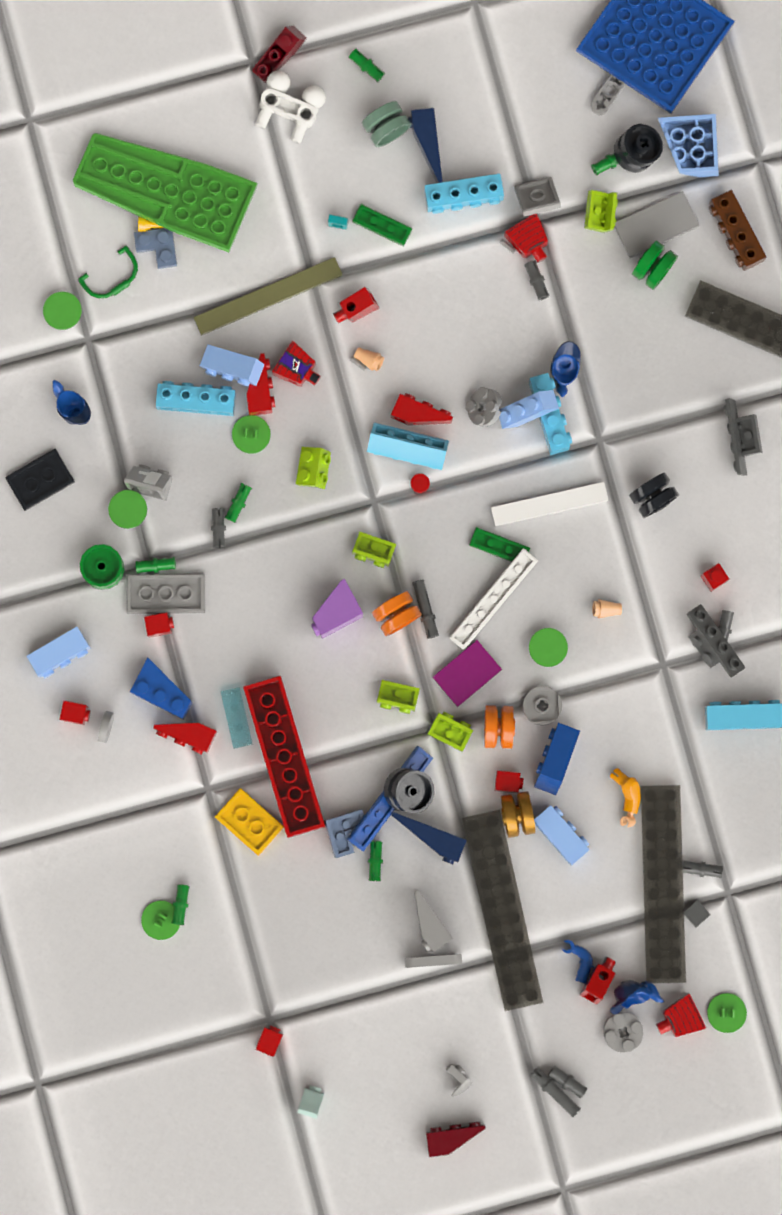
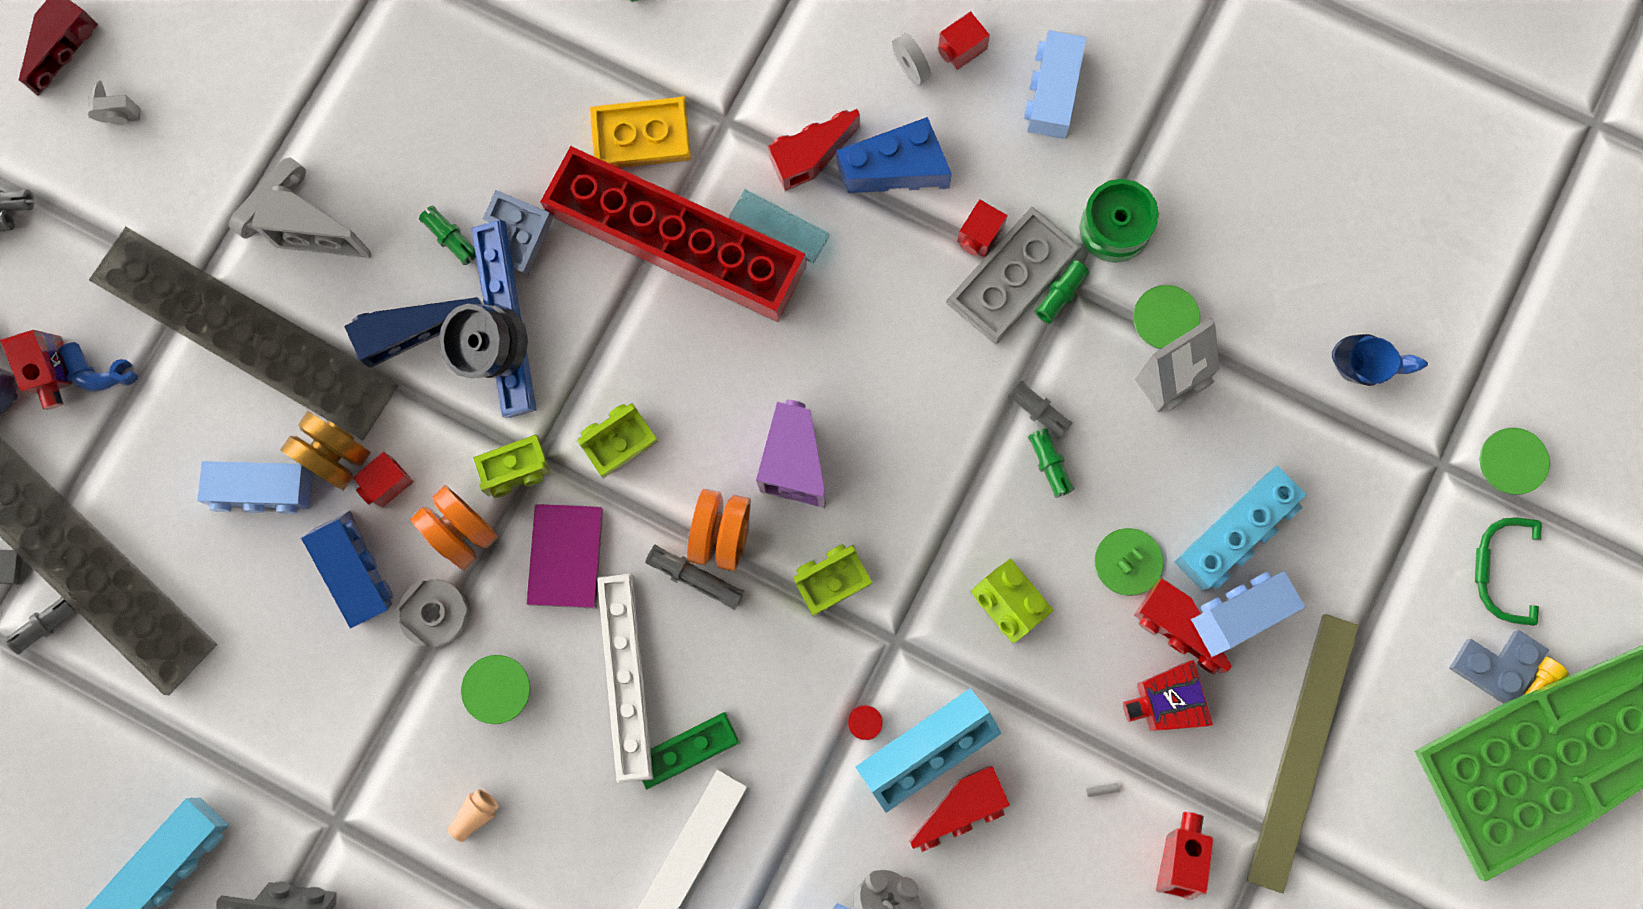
camera: 140 degrees right, 5 degrees down
black tile [5,449,75,511] -> none
light nougat cone [354,347,384,371] -> none
light orange arm [610,768,641,827] -> none

